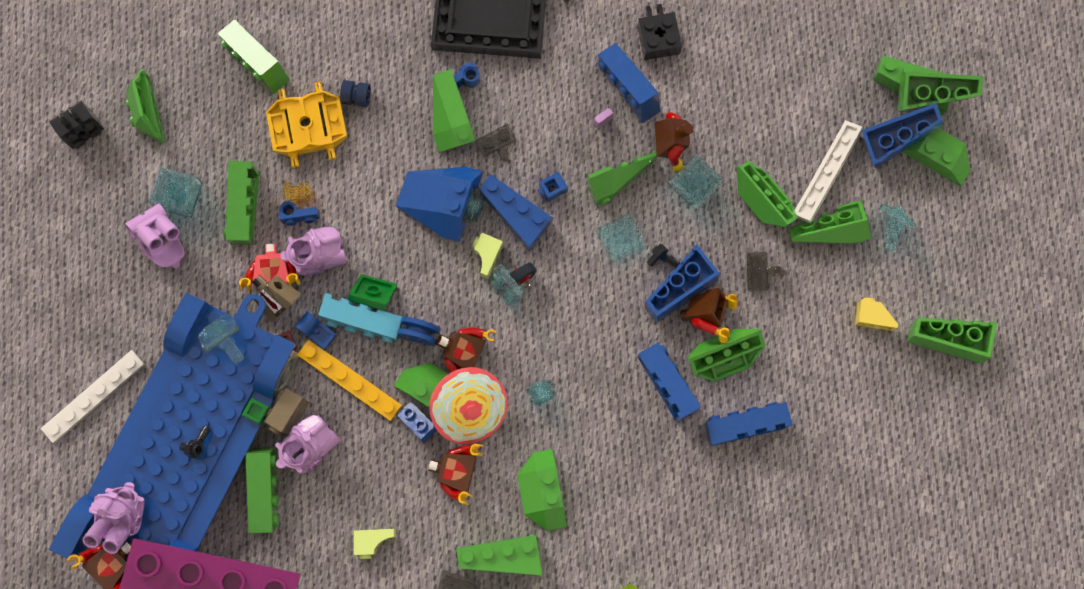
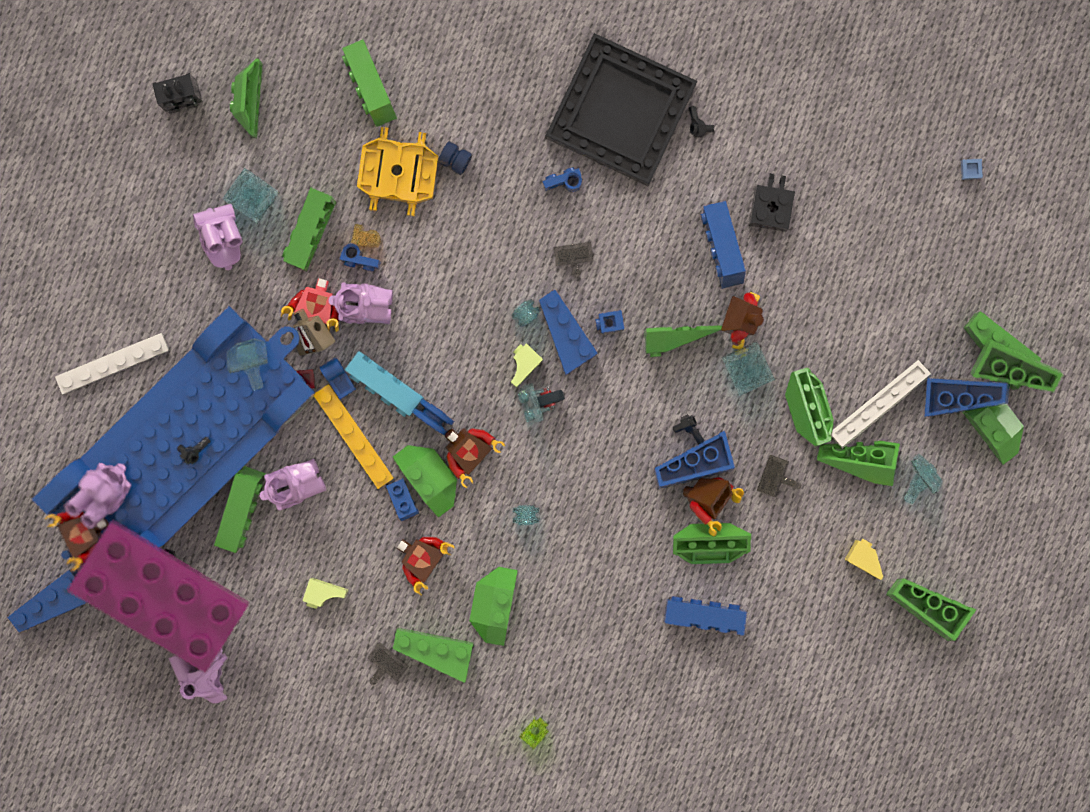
camera: 25 degrees right, 10 degrees up
green tile [242,397,270,425] -> none
dark tan brick [265,388,310,436] -> none
green plate [348,274,397,311] -> none
blue wedge [396,167,483,242] -> none
dish [429,367,508,444] -> none
bright green wedge [433,69,475,152] -> none
lavender tile [594,108,613,129] -> none
clear light blue plate [596,213,647,263] -> none
blue wedge [637,342,701,423] -> none

